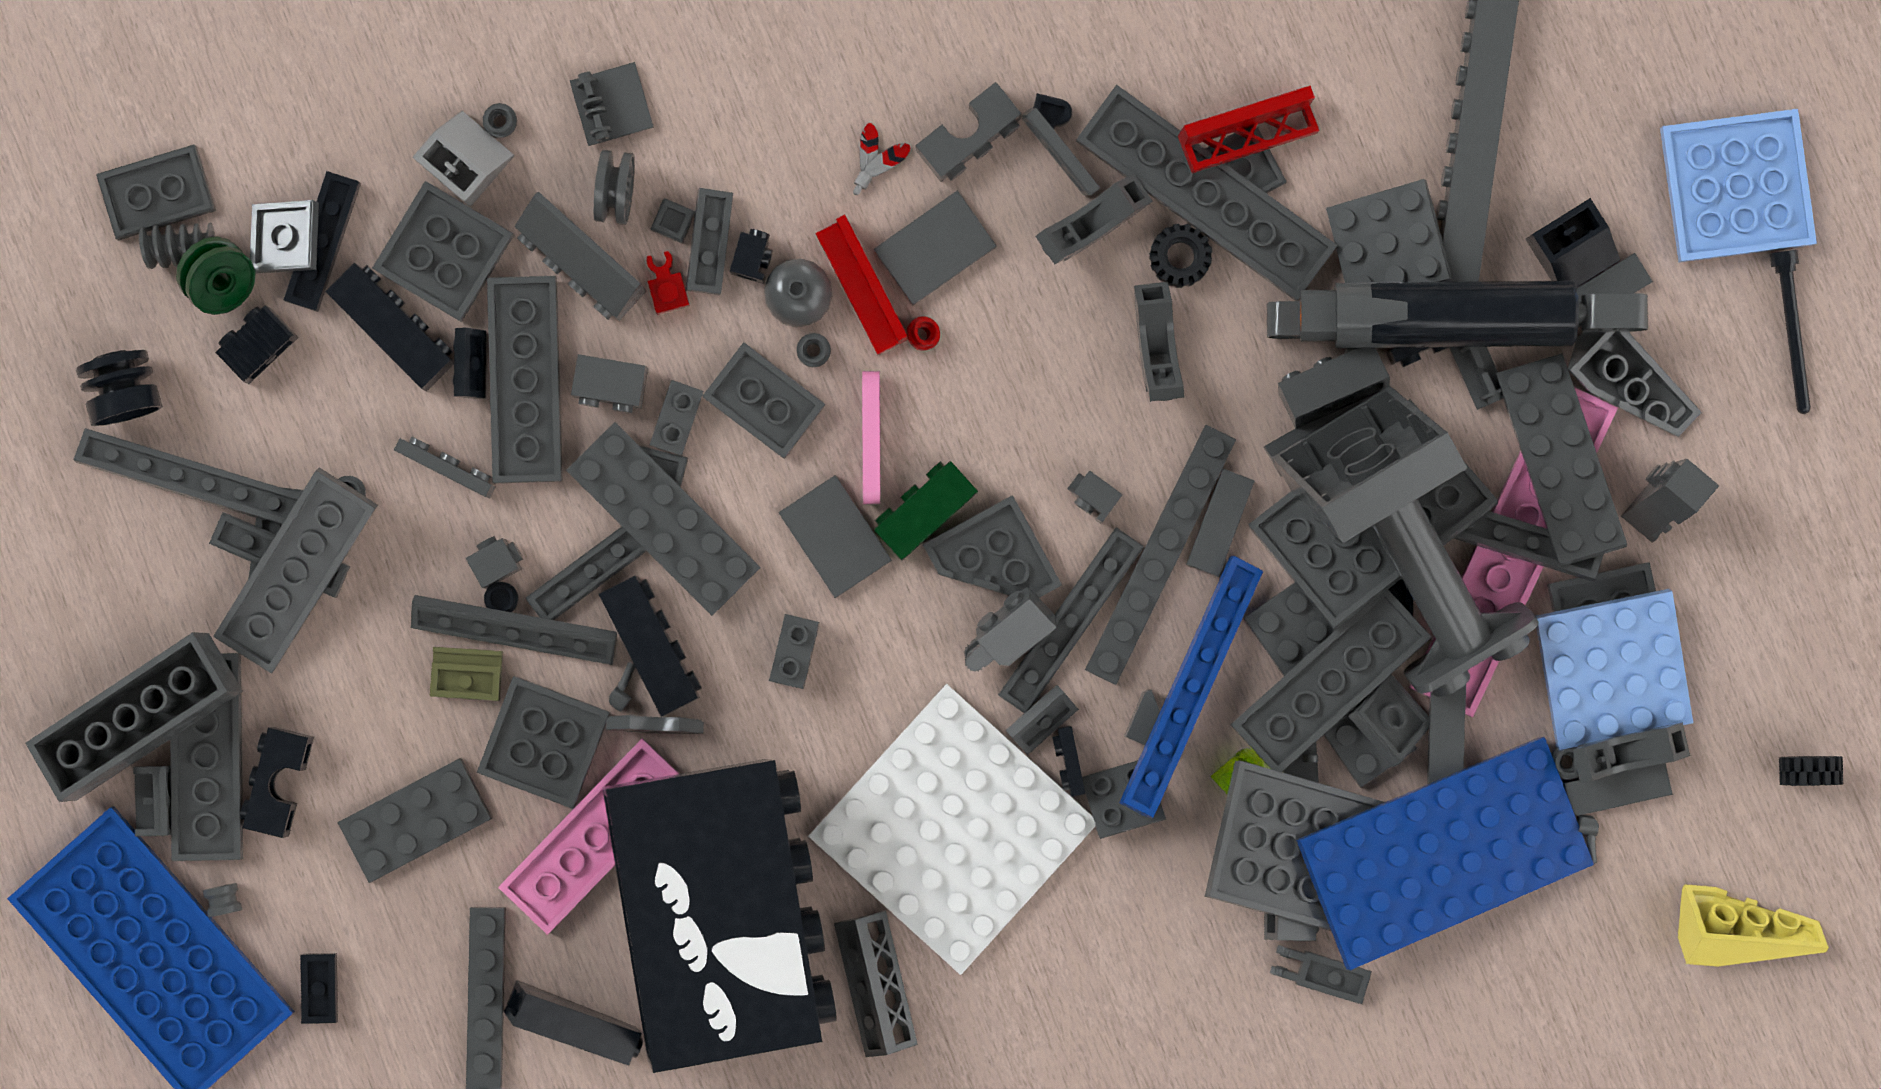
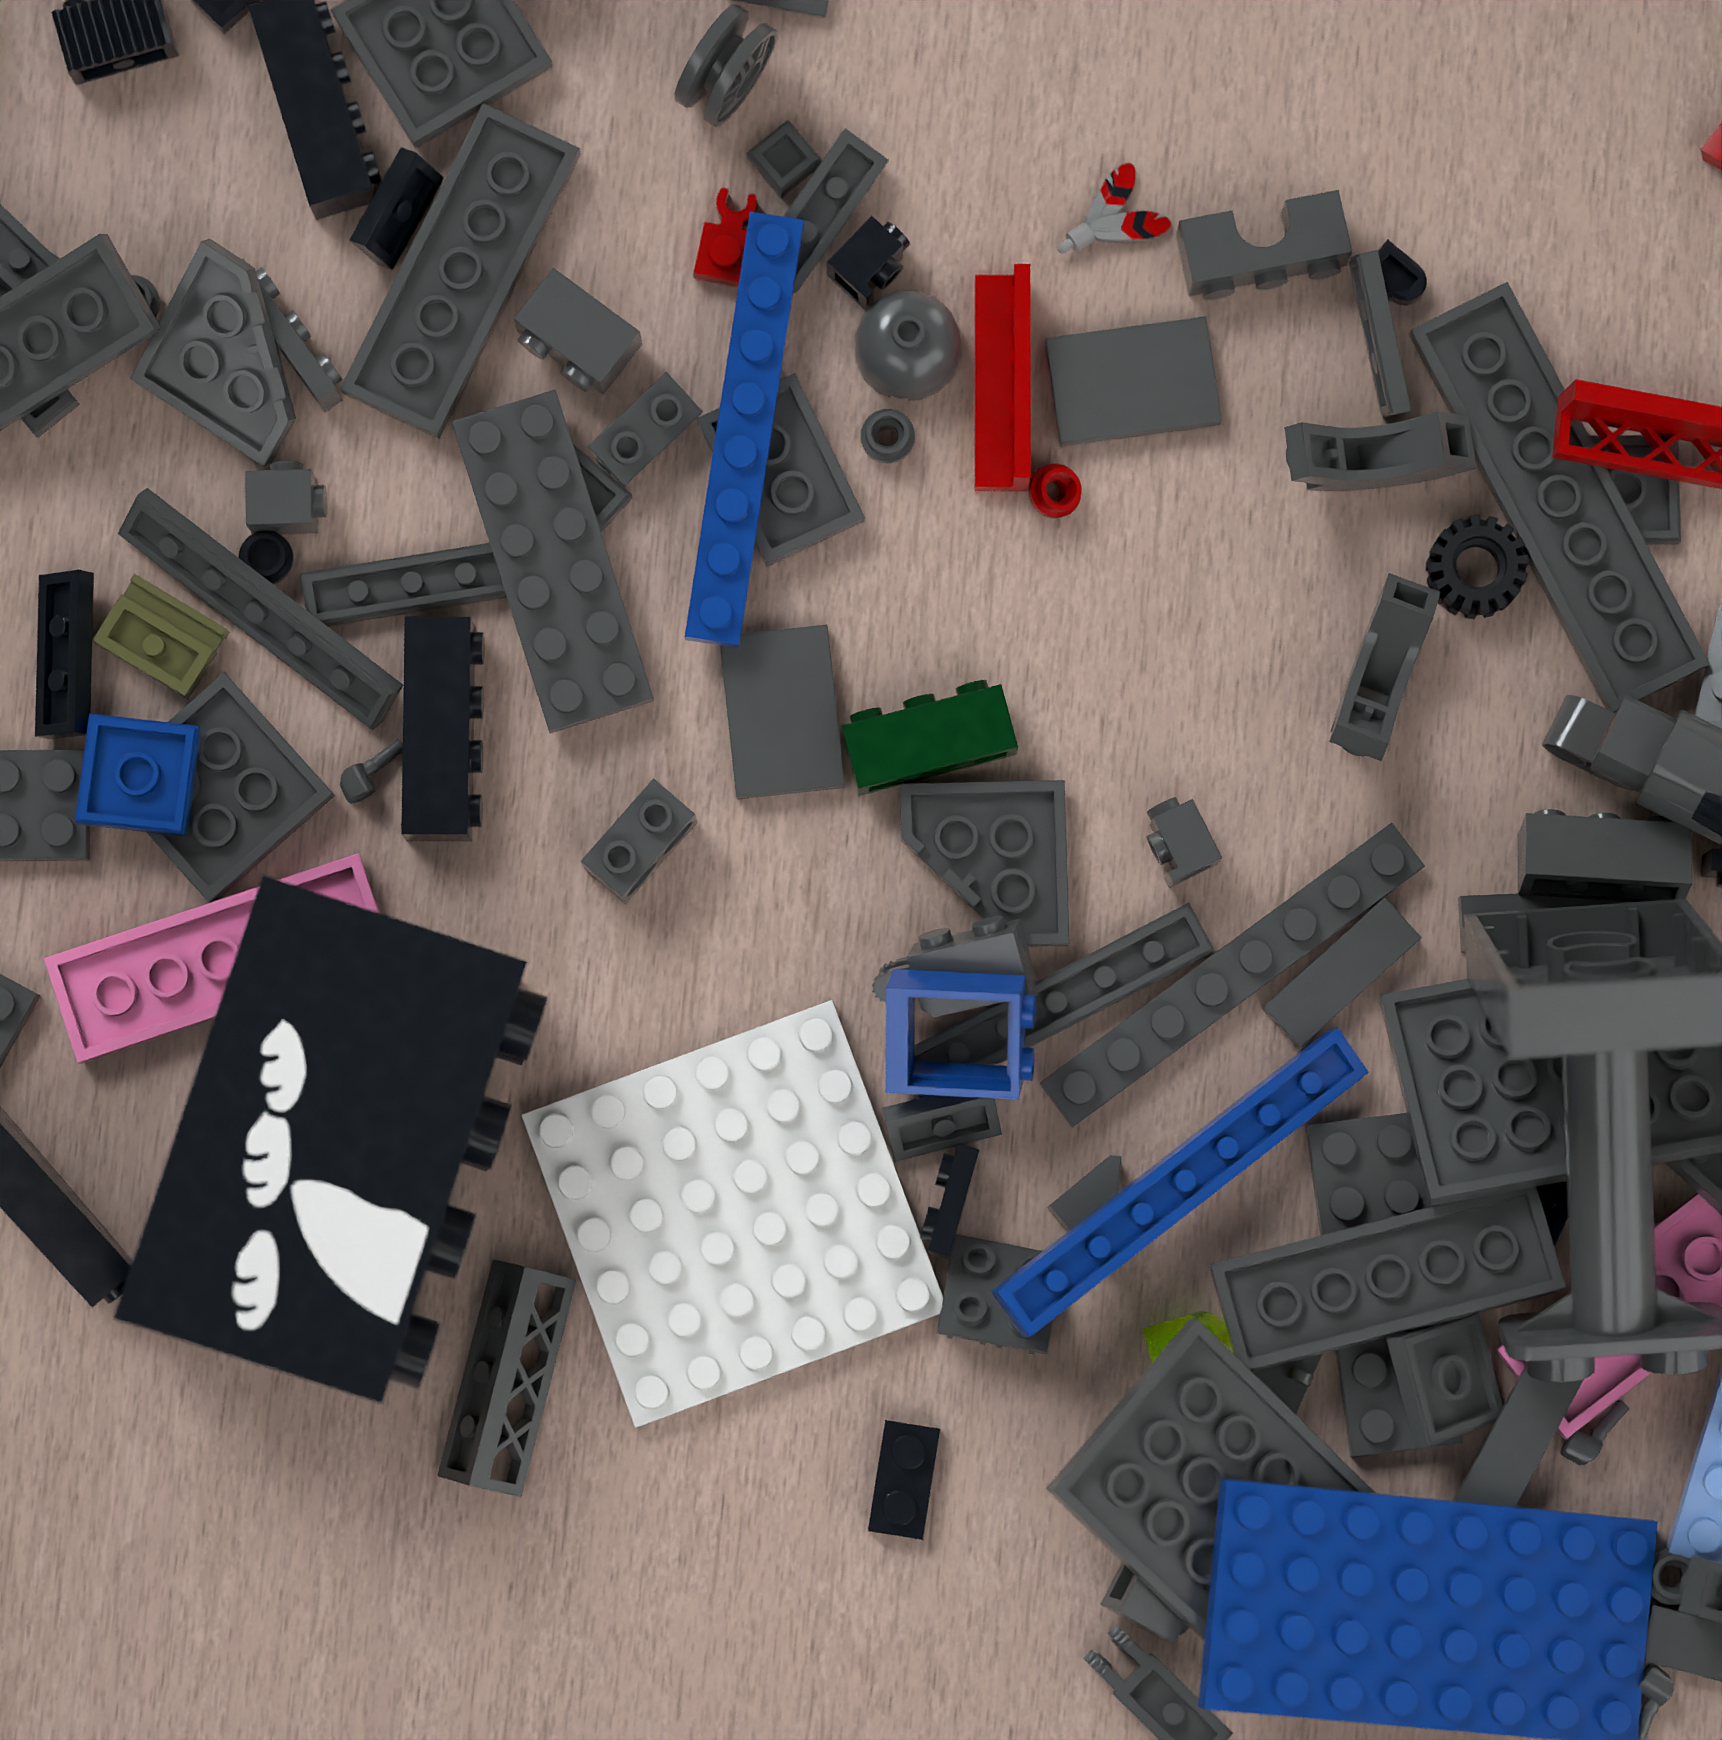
camera: 30 degrees right, 5 degrees down
dark grey slope [514,192,647,321] -> none
dark grey tile [606,715,704,734] -> none
bright pink beam [862,371,880,505] -> none
none -> black plate [35,569,94,739]
none -> blue tile [75,713,201,837]
none -> dark grey plate [130,239,296,466]
none -> blue plate [685,212,804,648]
none -> black plate [868,1420,940,1540]
none -> blue window [885,969,1036,1100]
none -> dark grey hand [1561,1400,1629,1465]

